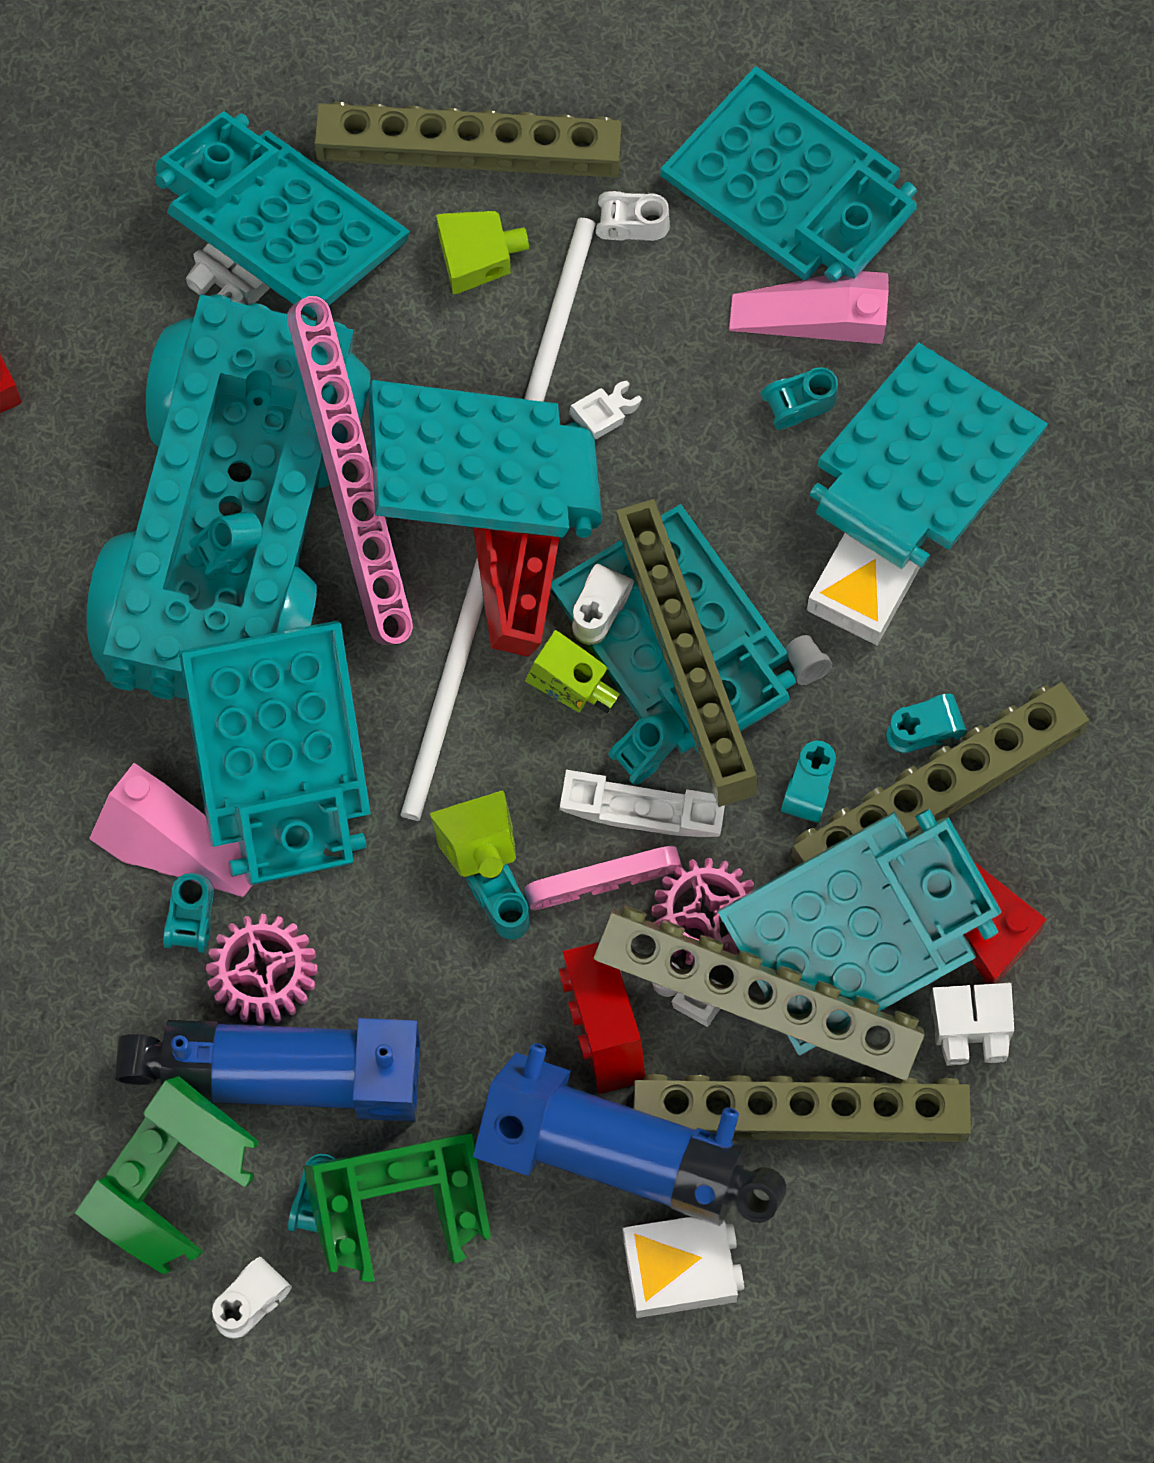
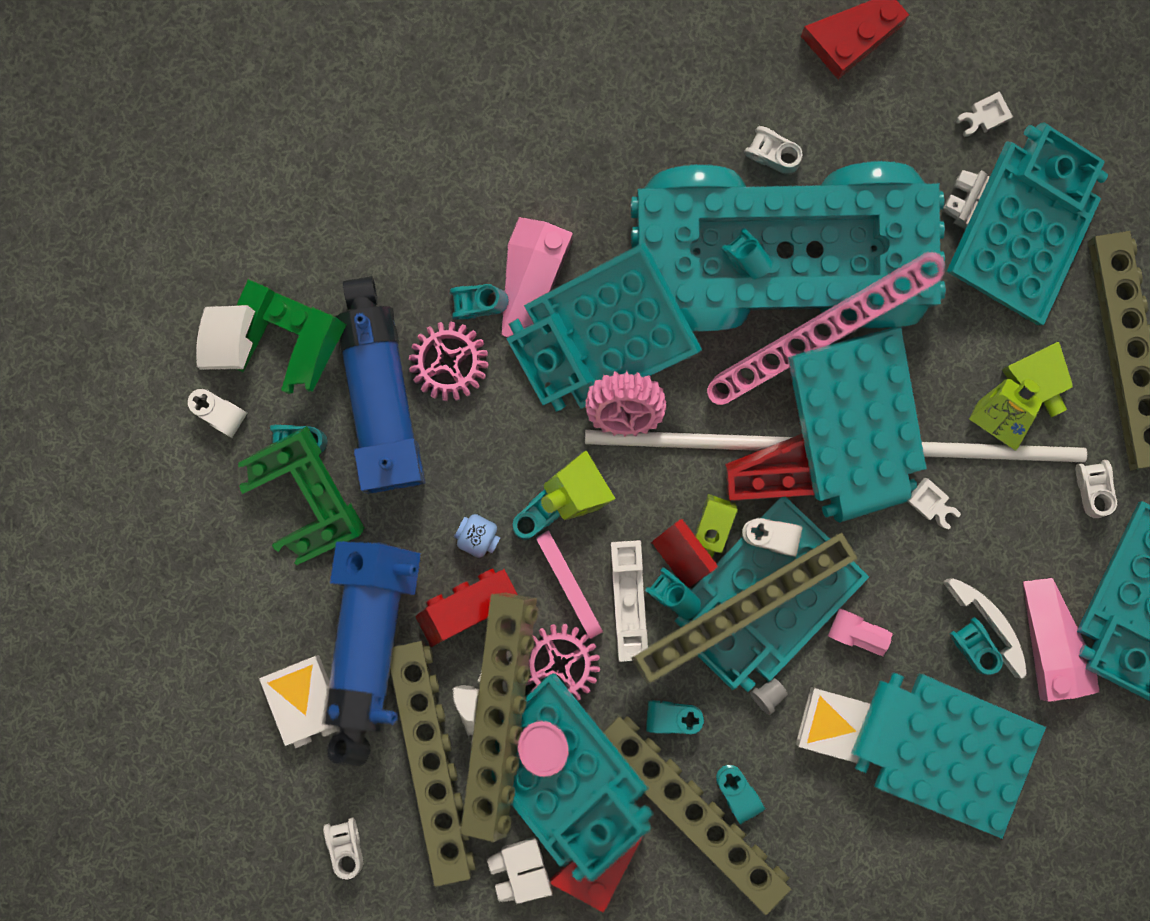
camera: 80 degrees right, 15 degrees up
none -> white slope [196,305,255,370]
none -> white piece [324,818,363,879]
none -> white slope [453,685,479,744]
none -> light blue head [454,514,500,558]
none -> bright pink piece [518,721,568,777]
none -> bright pink gear [585,371,666,437]
none -> red tile [651,519,718,588]
none -> white piece [744,126,802,174]
none -> bright pink piece [828,608,893,657]
none -> white slope [943,578,1026,678]
none -> white plate [956,91,1013,137]
none -> lime torso [969,379,1042,451]

